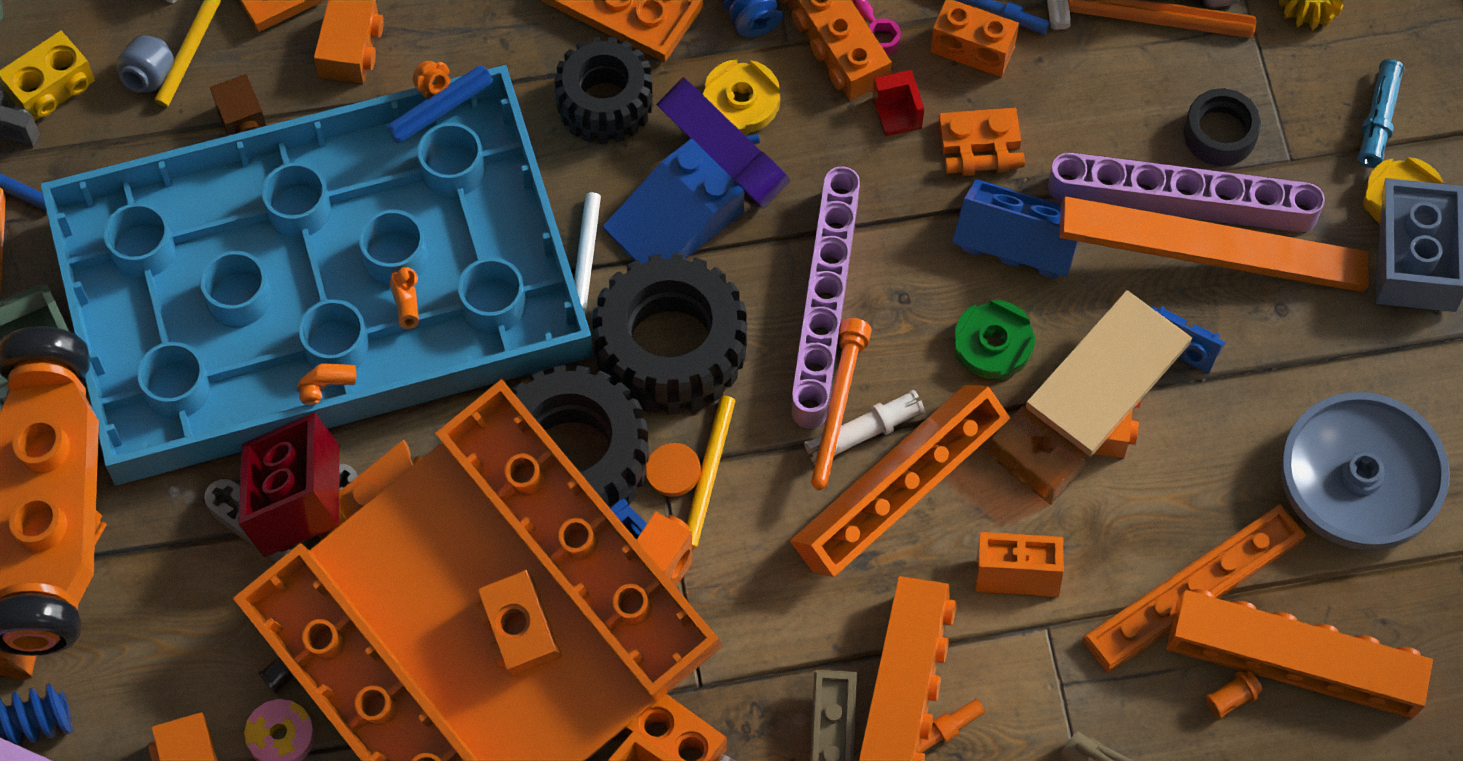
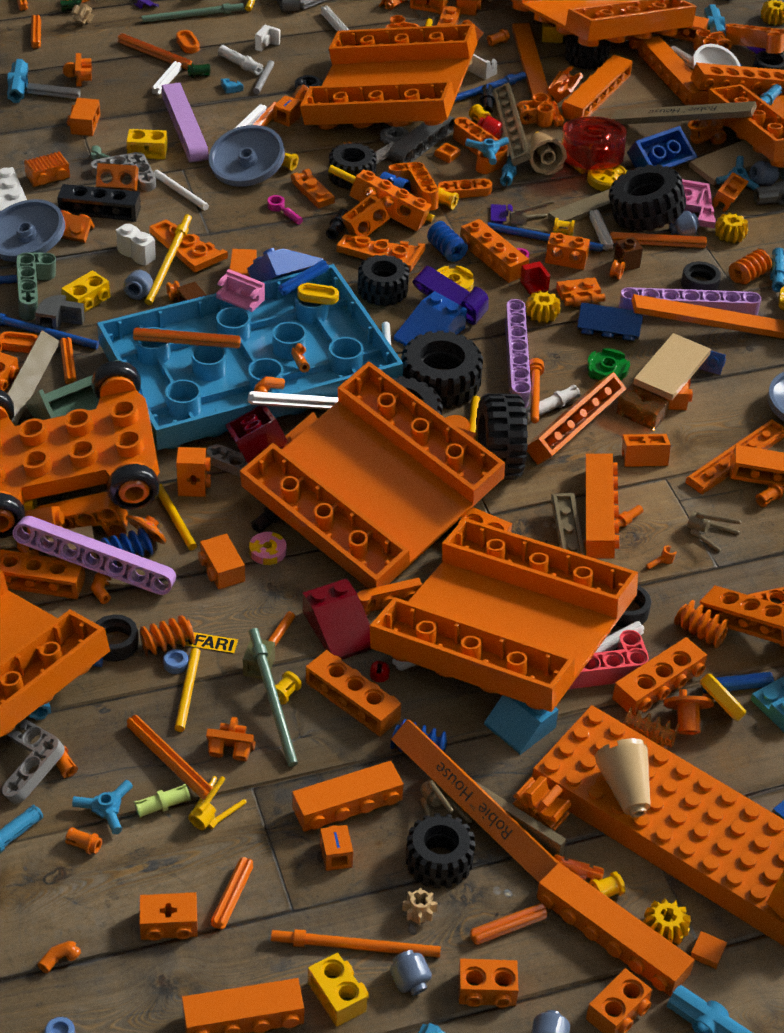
camera: 10 degrees left, 20 degrees down
orange plate [413,61,450,99] -> none
orange brick [475,570,562,675] -> none
none -> orange dish [126,515,166,544]
none -> orange axle [133,328,241,349]
none -> yellow bar [158,483,197,551]
none -> orange bush [166,281,180,301]
none -> orange brick [176,447,211,497]
none -> bright pink hinge [216,269,265,312]
none -> slope [247,248,324,282]
none -> white axle [247,391,338,410]
none -> yellow tile [297,283,339,305]
none -> black tyre [475,394,528,480]
none -> yellow gear [526,291,561,324]
none -> orange bush [610,260,625,280]
none -> reddish brown brick [613,237,643,271]
none -> orange piece [728,249,772,284]

